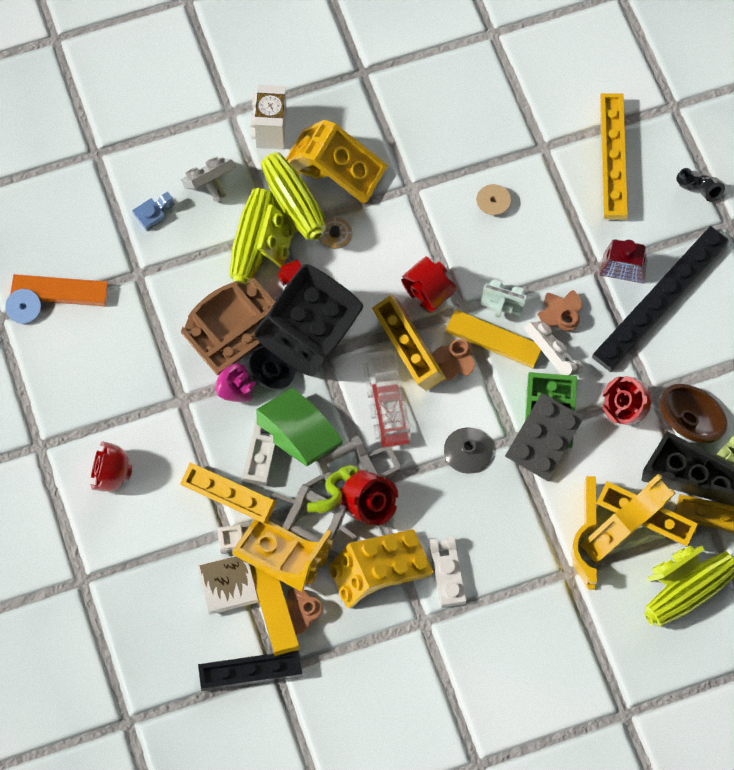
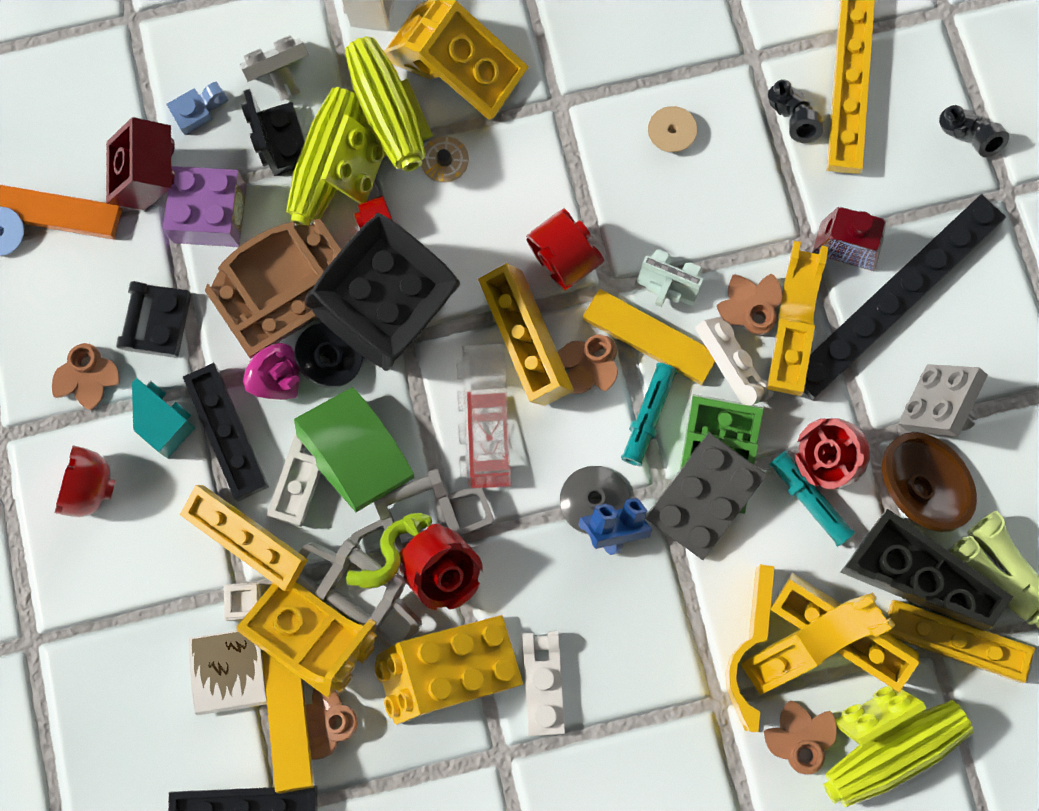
camera: 15 degrees right, 10 degrees up
none -> nougat plate [52,343,119,410]
none -> dark red brick [106,117,175,211]
none -> black plate [116,281,192,358]
none -> teal slope [132,378,195,459]
none -> medium lavender brick [163,166,247,247]
none -> black plate [183,363,269,502]
none -> black bracket [241,89,305,176]
none -> blue hips [578,498,652,555]
none -> teal pin [621,363,677,467]
none -> nougat plate [764,701,837,775]
none -> black arm [767,79,823,143]
none -> yellow piece [767,240,829,396]
none -> teal pin [768,450,856,547]
none -> light grey plate [898,364,988,437]

